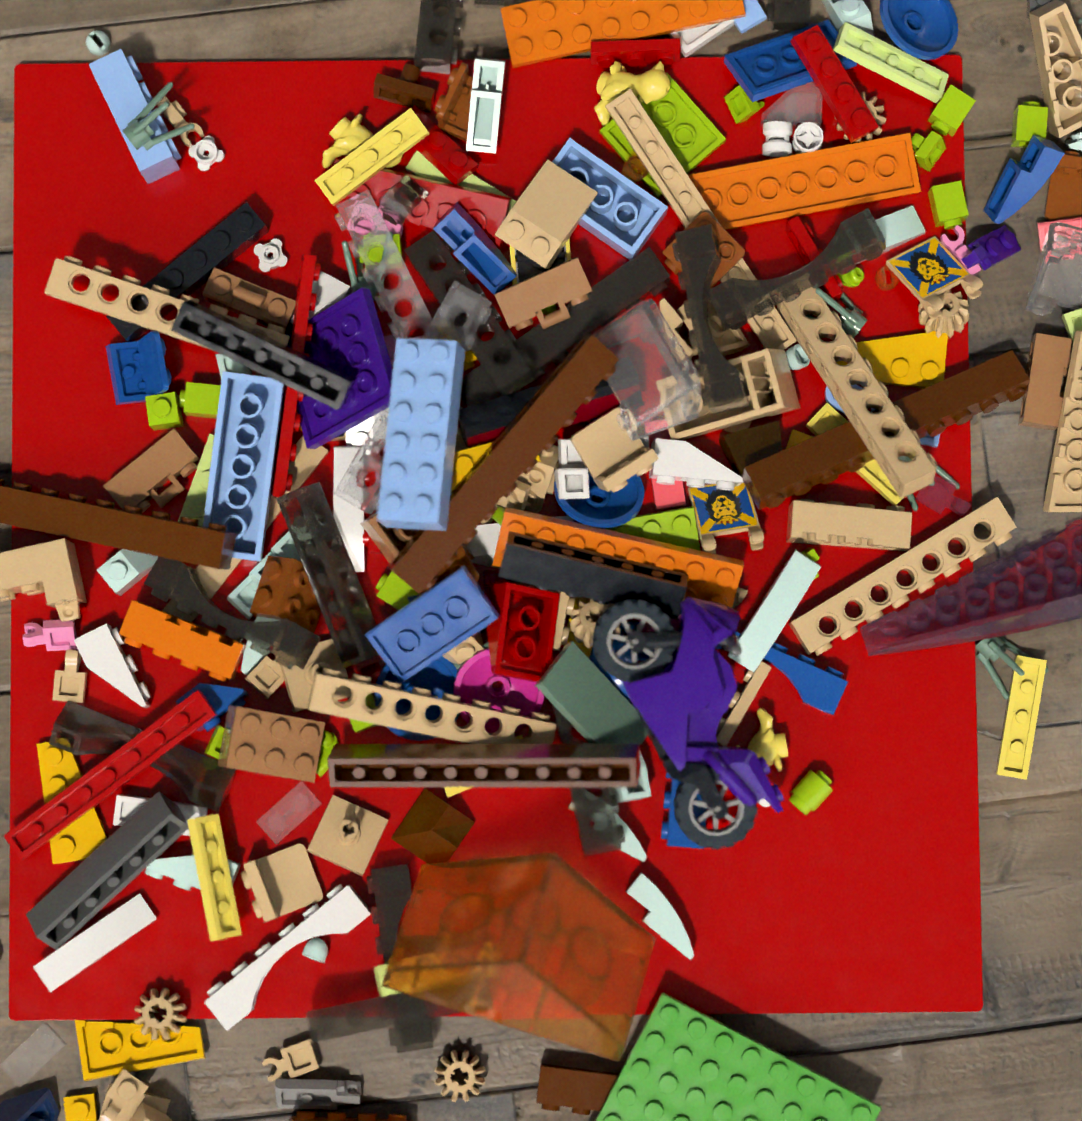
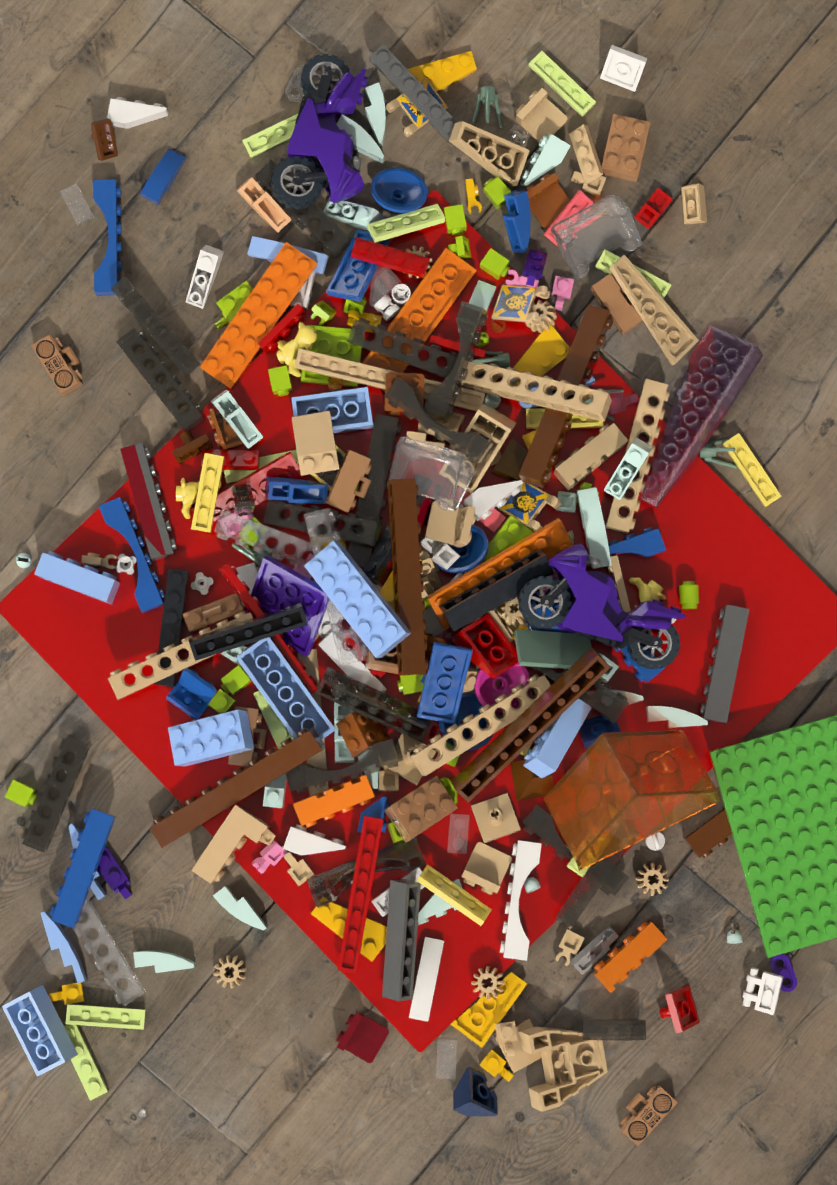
camera: 40 degrees left, 0 degrees up
sand green plant [122,82,195,150] -> none
none -> blue arch [99,497,165,613]
none -> brick [120,443,177,561]
none -> light blue brick [168,710,254,767]
none -> lime brick [268,365,293,396]
none -> lime tile [311,300,336,326]
none -> clear smoke brick [346,317,463,381]
none -> yellow plate [347,310,382,334]
none -> yellow plate [465,178,482,214]
none -> light blue brick [523,698,592,778]
none -> bright pink plate [551,276,574,311]
none -> light aqua tile [556,491,577,513]
none -> blue tile [578,713,623,753]
none -> light aqua slope [604,437,652,500]
none -> white tile [645,831,665,850]
none -> dark grey brick [700,605,749,723]

